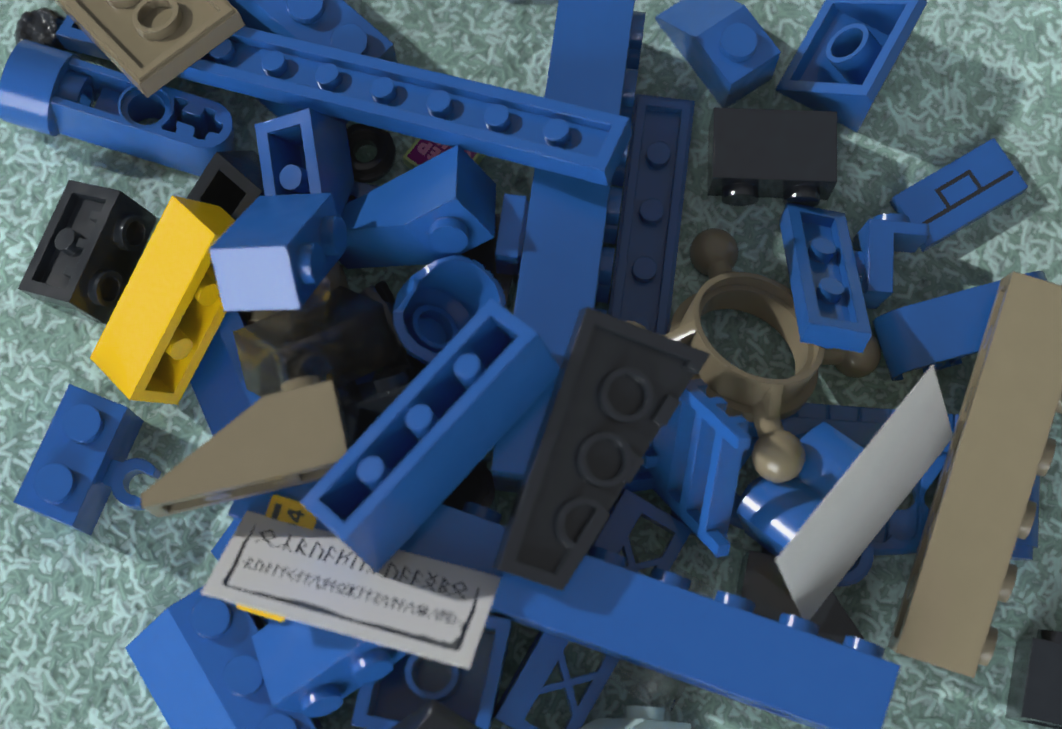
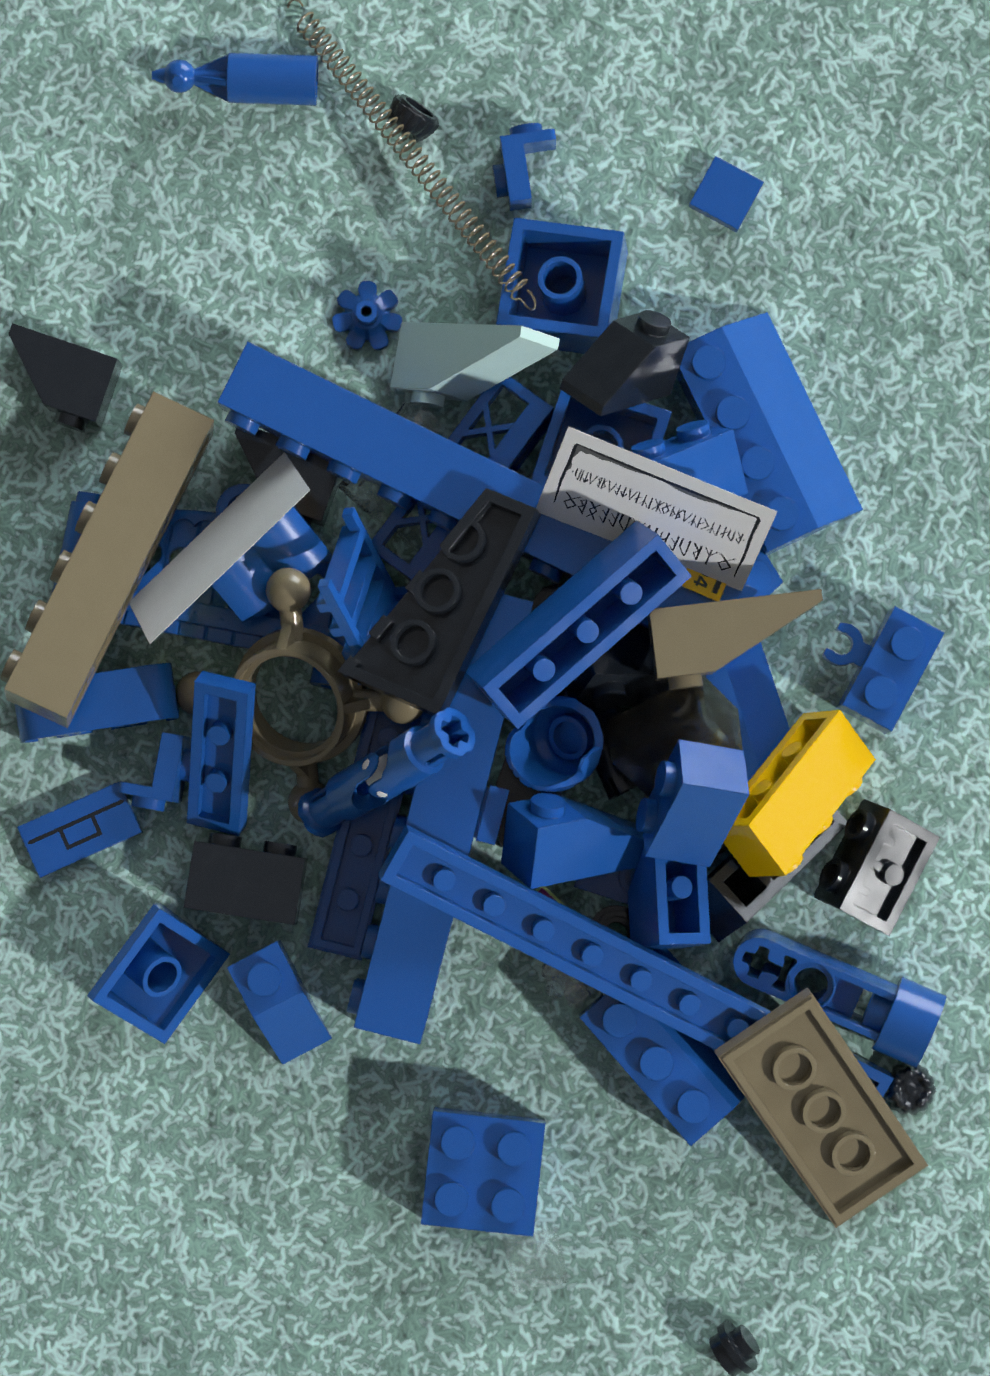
camera: 175 degrees left, 10 degrees up
none -> blue piece [298,707,475,838]

